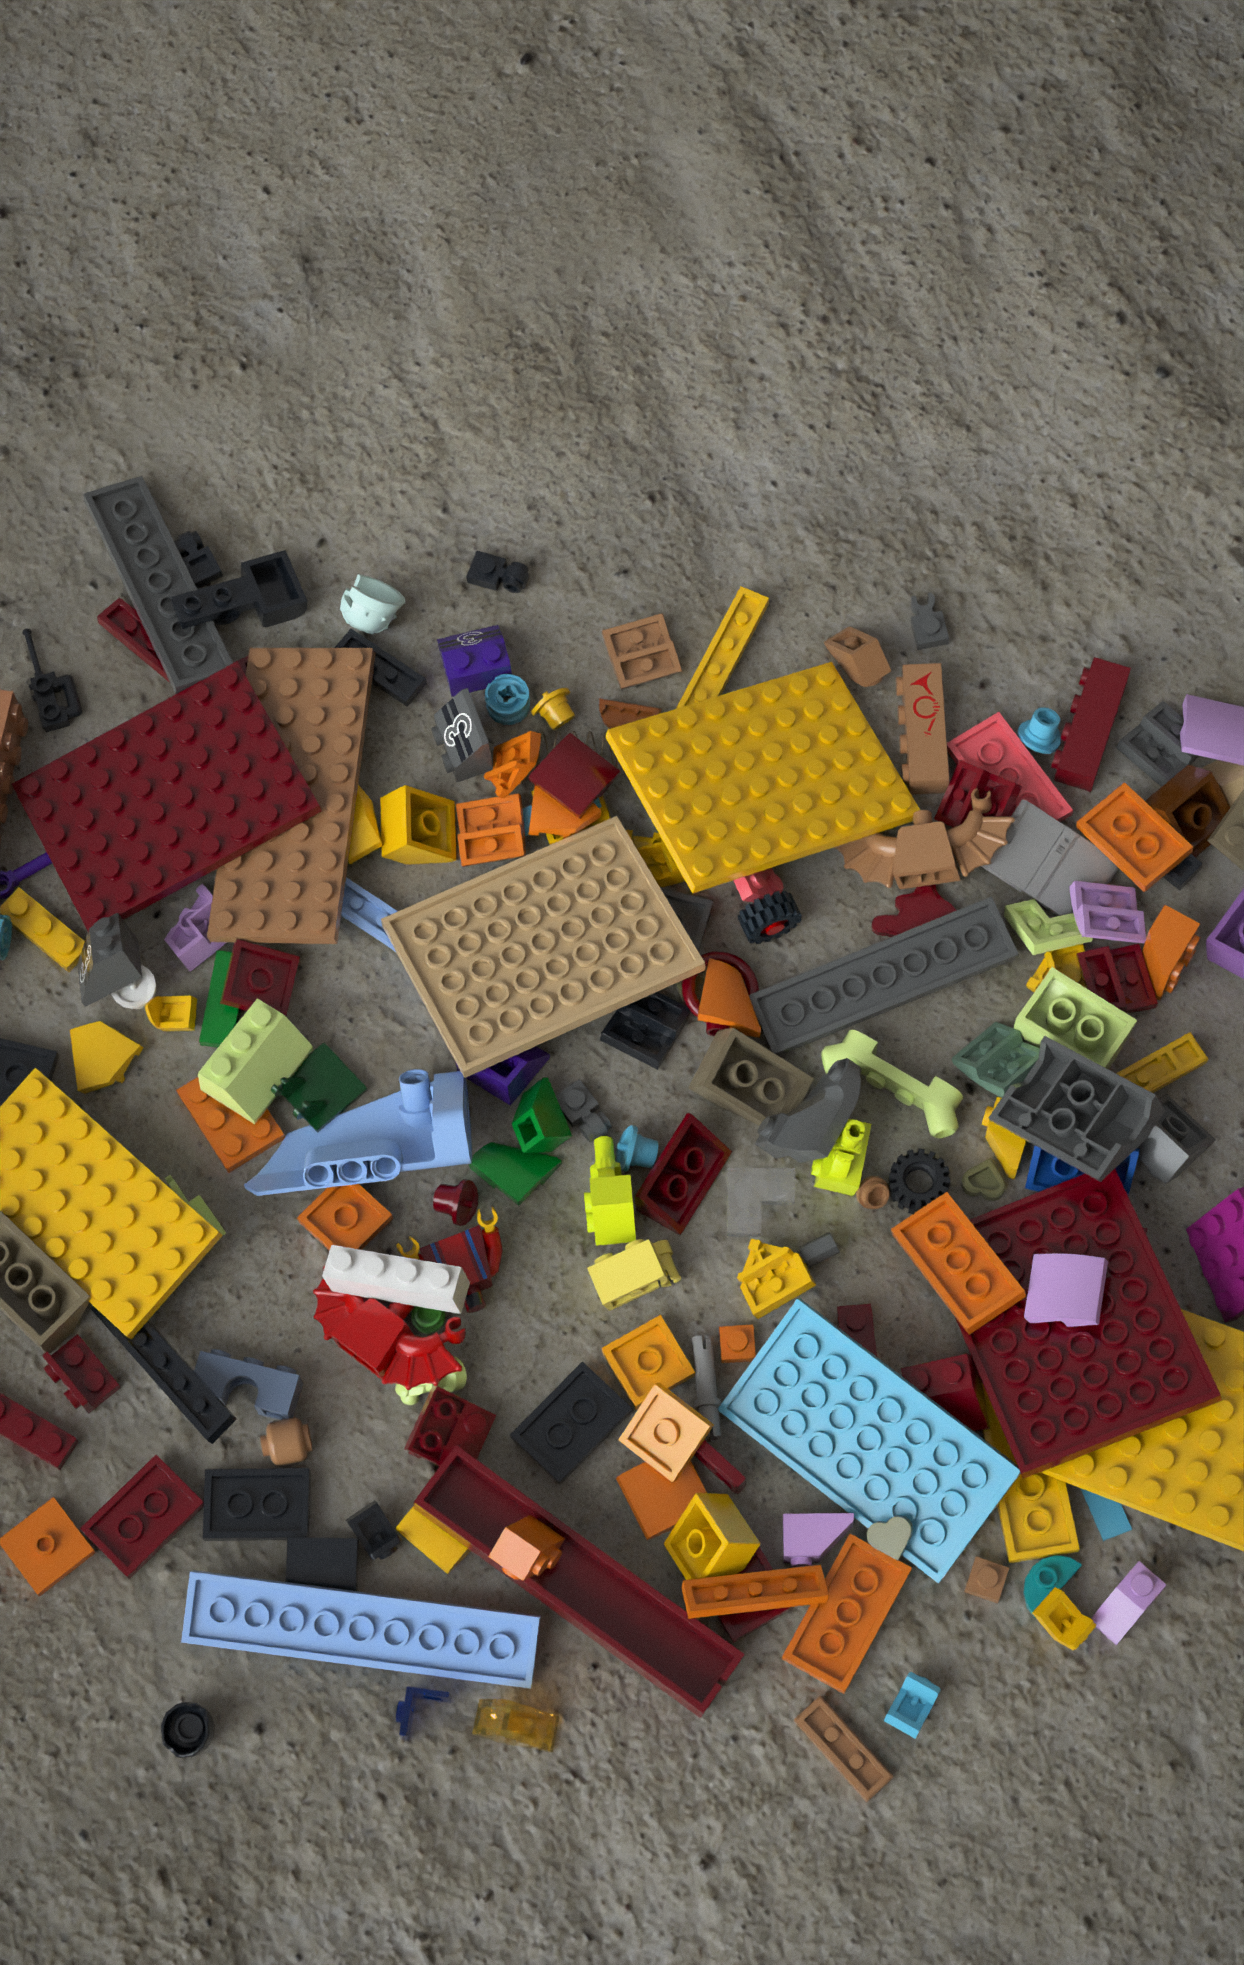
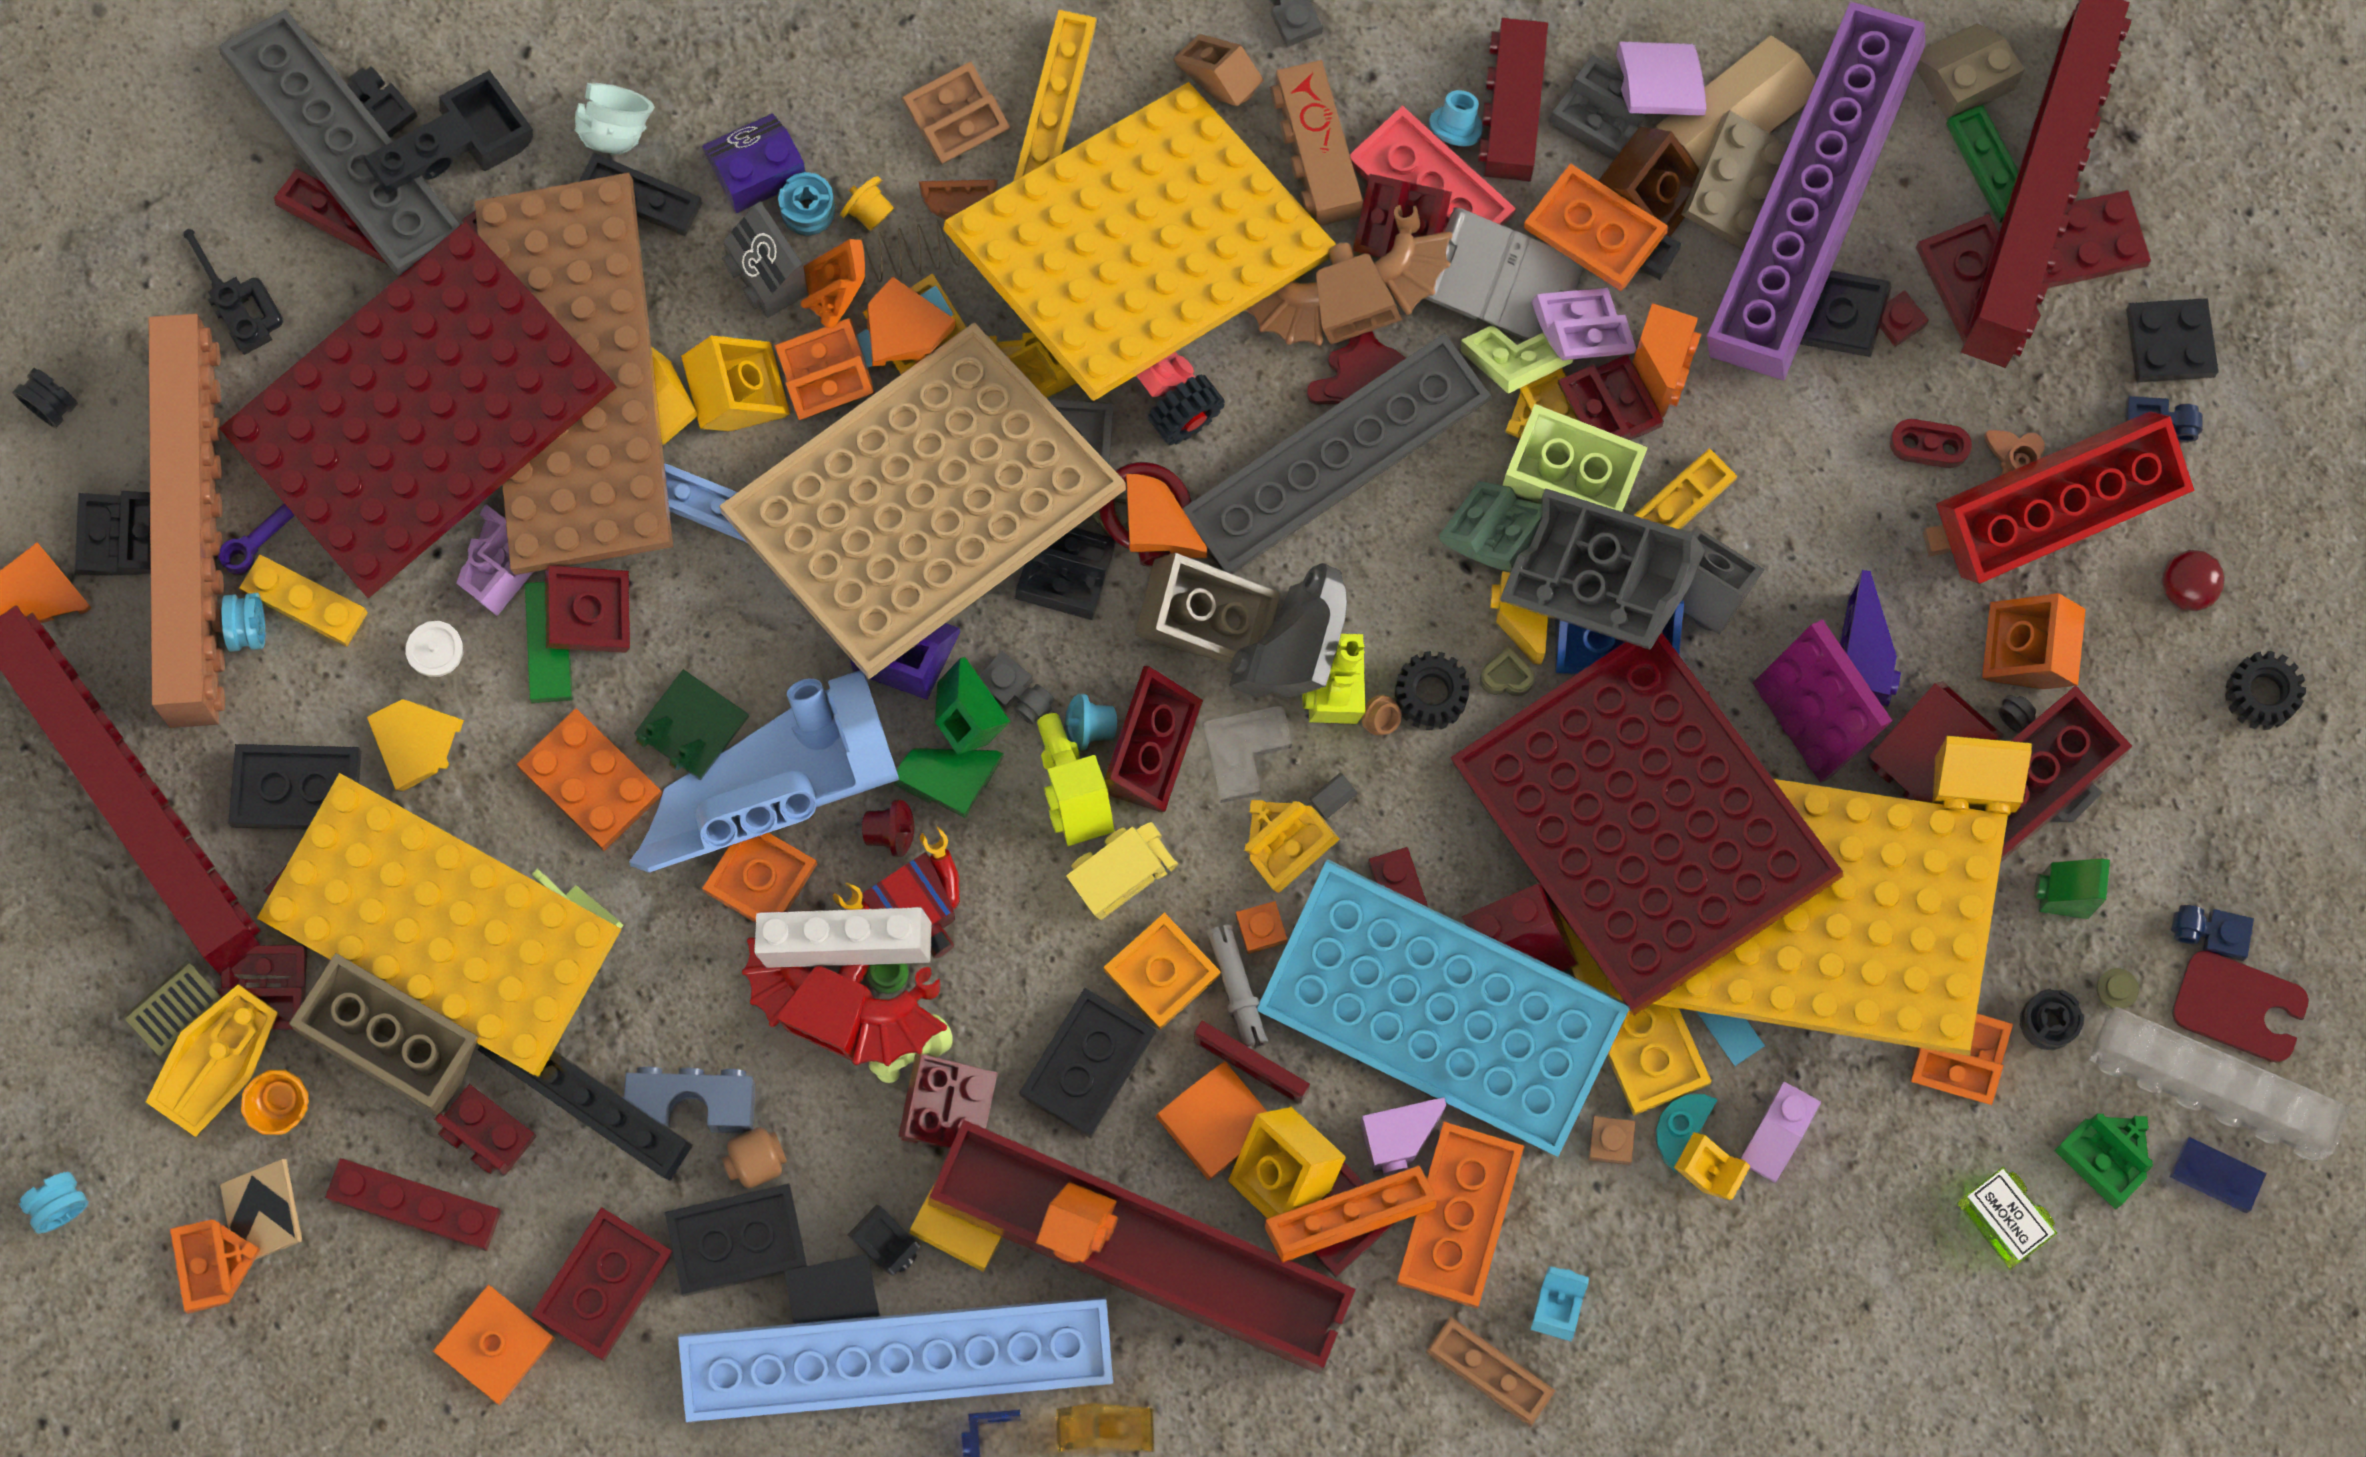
camera: 20 degrees left, 5 degrees up
dark grey slope [78,913,143,1007] -> none
yellow plate [145,996,197,1031] -> none
yellowish green slope [198,998,313,1124] -> none
black plate [466,551,530,593] -> none
dark red slope [529,733,621,819] -> none
light orange plate [618,1382,714,1482] -> none
yellowish green plate [821,1030,963,1138] -> none
tile [866,1515,913,1561] -> none
orange plate [891,1192,1026,1335] -> none
lavender slope [1024,1253,1108,1327] -> none

